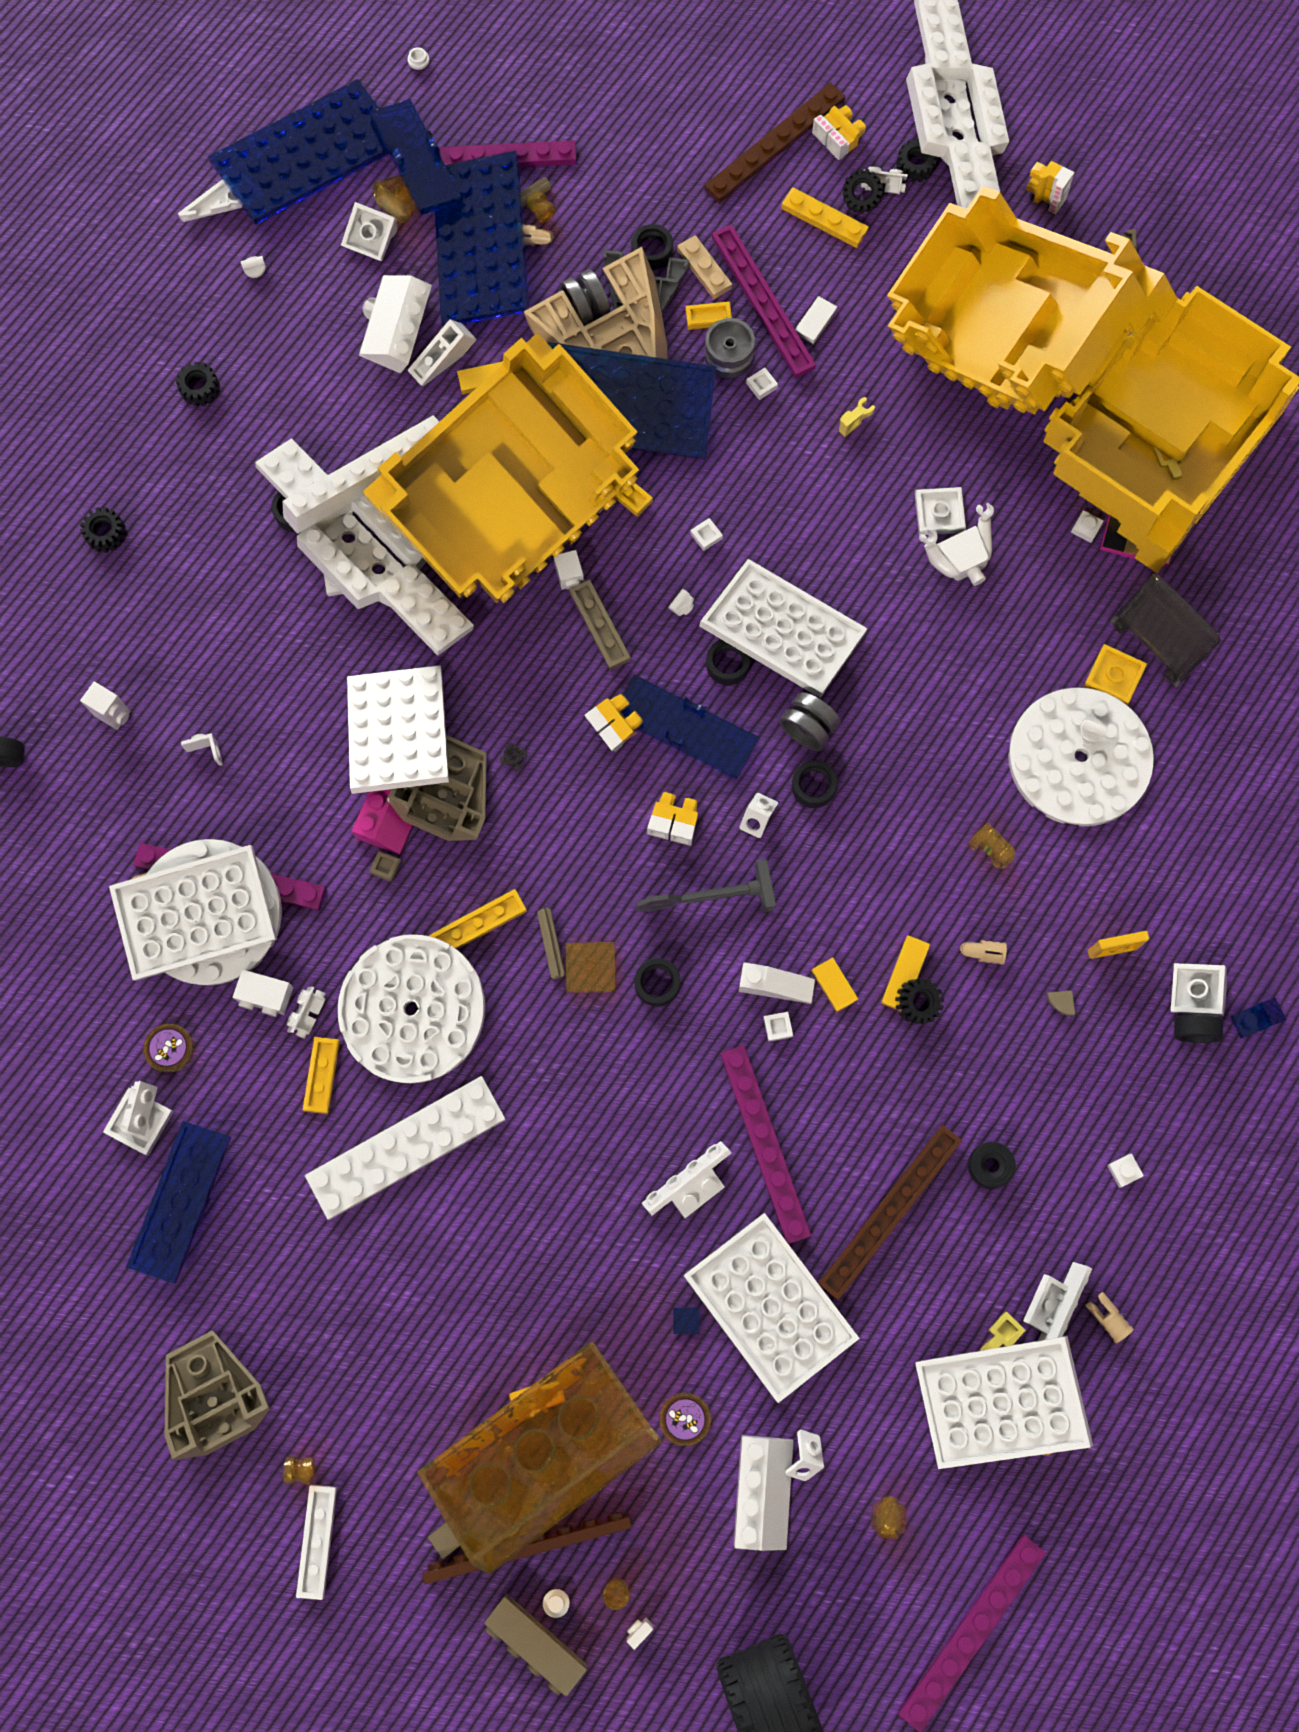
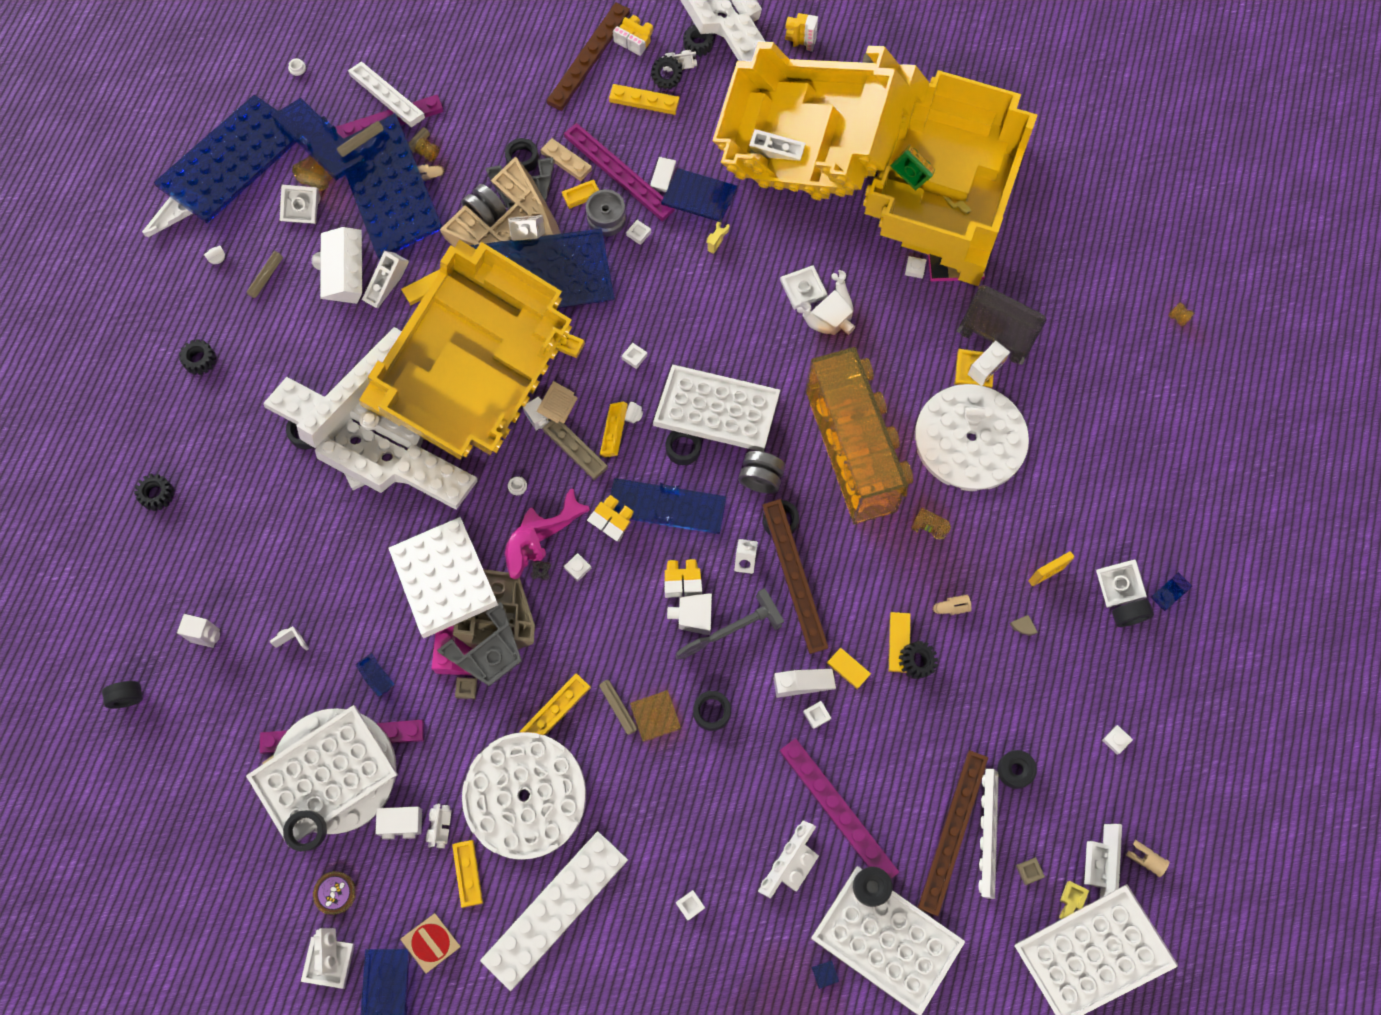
camera: 20 degrees left, 5 degrees down
none -> dark tan axle [247,251,283,298]
none -> black tyre [283,810,327,852]
none -> dark tan axle [337,121,384,157]
none -> white plate [348,62,425,127]
none -> clear blue slope [355,653,395,697]
none -> white plate [359,412,379,430]
none -> piece [400,913,460,973]
none -> dark grey wing [437,602,522,687]
none -> dark pink piece [505,489,590,579]
none -> white torso [508,215,545,241]
none -> white plate [508,477,527,495]
none -> tan window [536,381,578,423]
none -> white plate [564,553,592,581]
none -> yellow tile [600,401,628,458]
none -> clear blue piece [661,168,737,223]
none -> white torso [667,594,712,635]
none -> white plate [676,890,705,921]
none -> white slope [749,129,806,161]
none -> reddish brown plate [762,499,829,655]
none -> clear yellow brick [805,347,913,524]
none -> black tyre [853,867,893,907]
none -> green slope [890,145,935,191]
none -> white brick [967,341,1010,386]
none -> white plate [979,769,999,899]
none -> dark tan tile [1015,857,1045,886]

